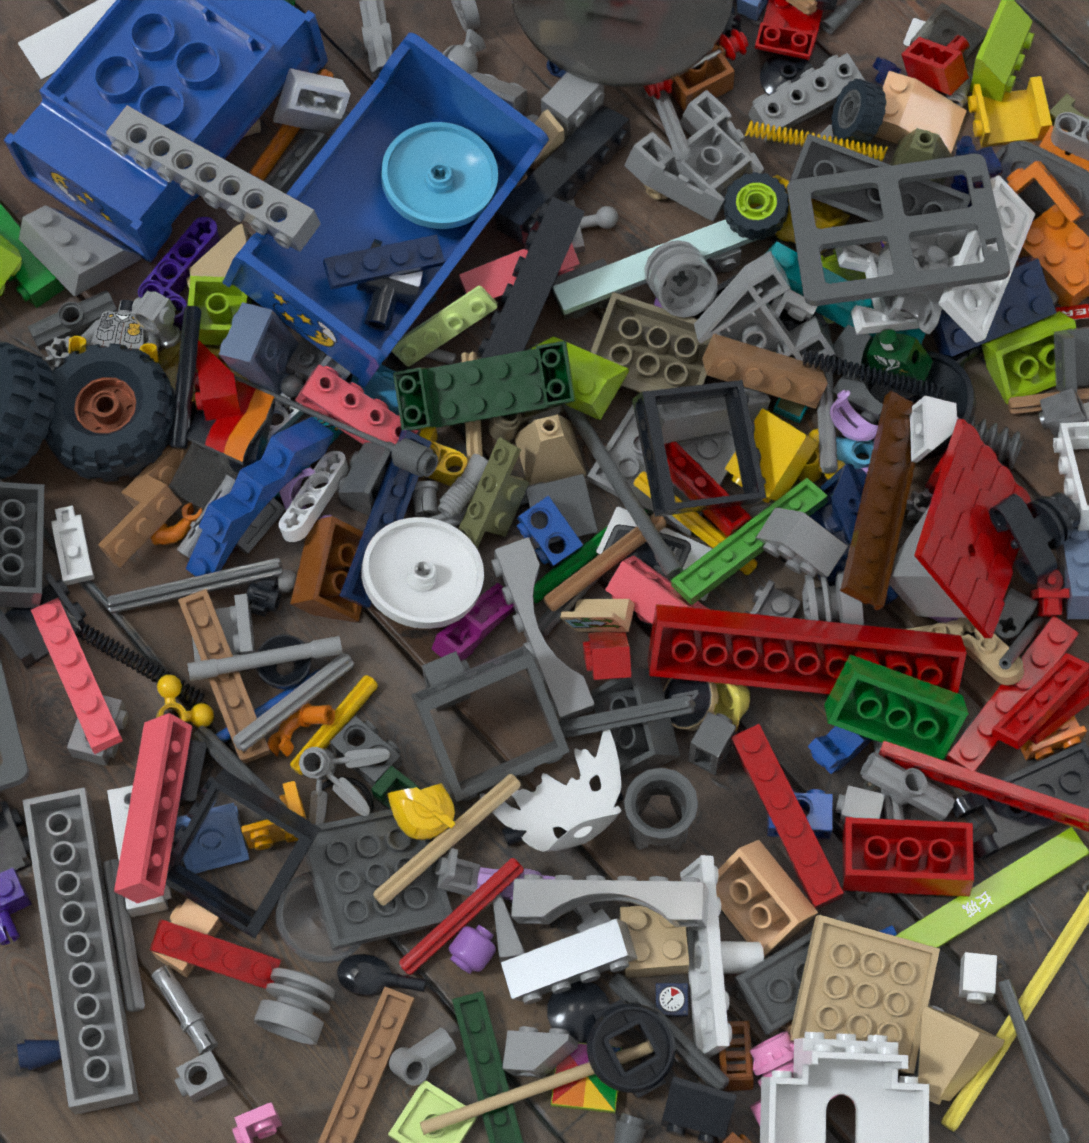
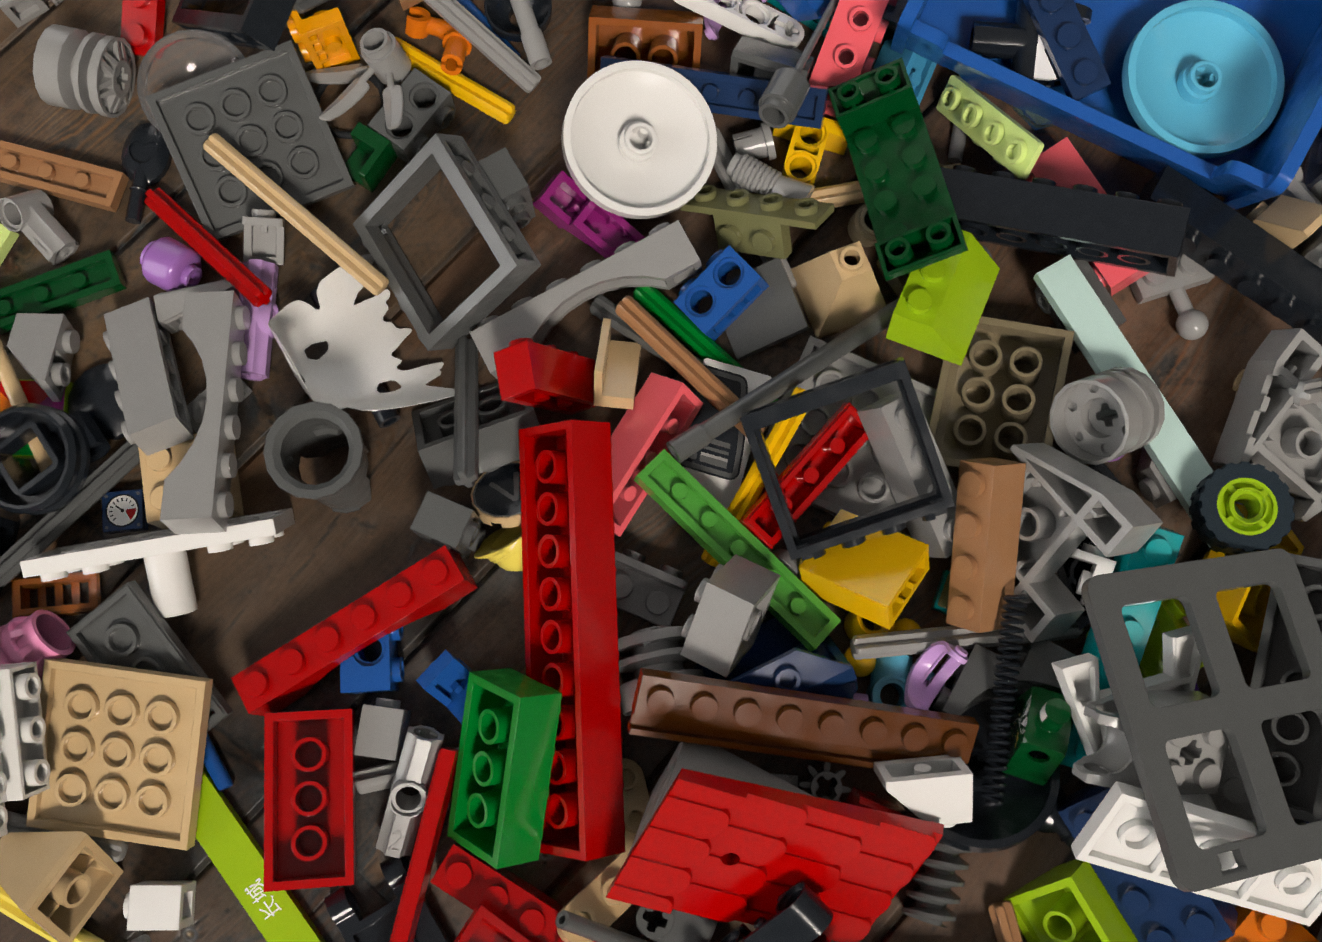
camera: 80 degrees right, 10 degrees up
yellow helmet [387,783,455,841] -> none
light nougat slope [716,840,818,958] -> none

